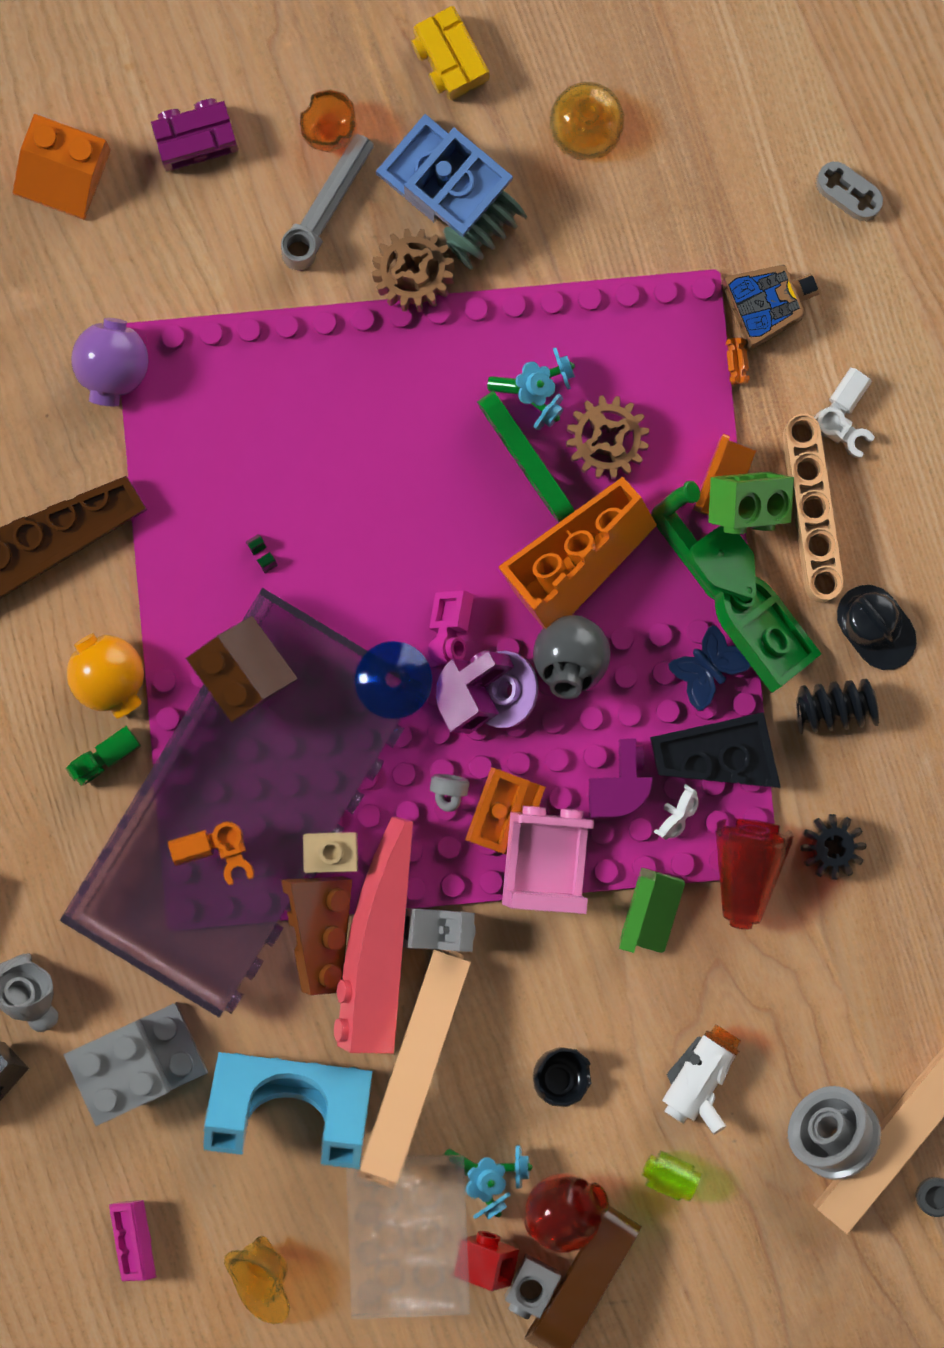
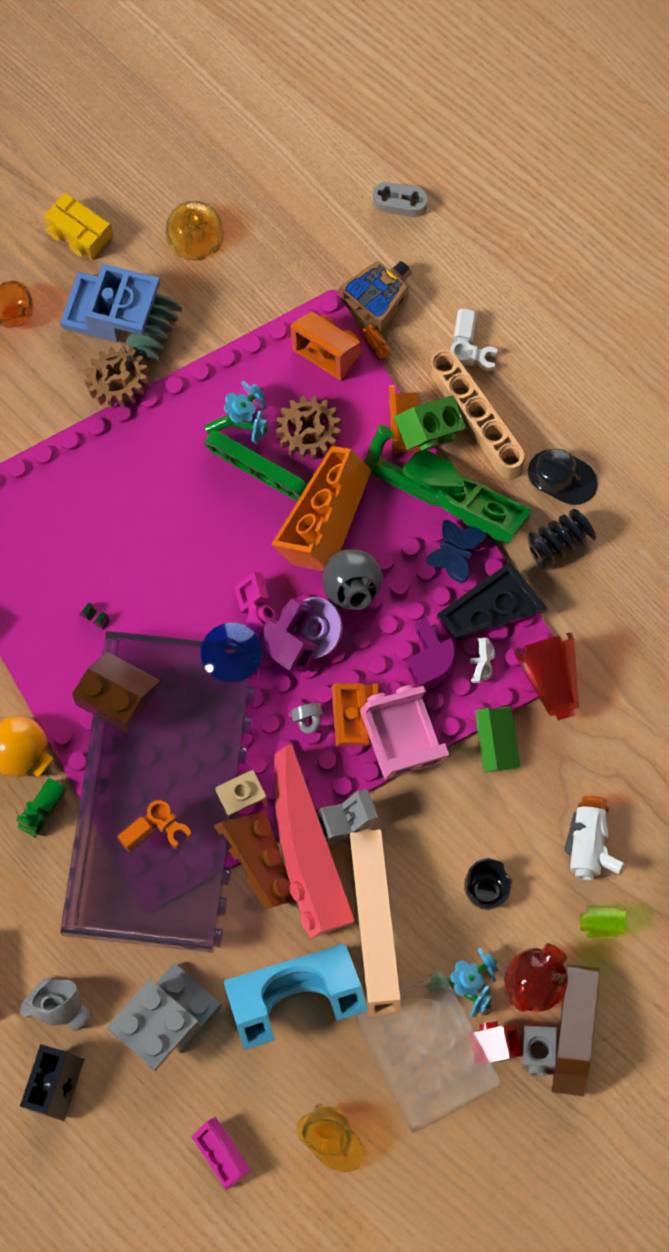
camera: 20 degrees left, 15 degrees down
light grey axle [281,134,374,271] -> none
black gear [800,814,867,880] -> none
none -> orange slope [291,311,361,381]

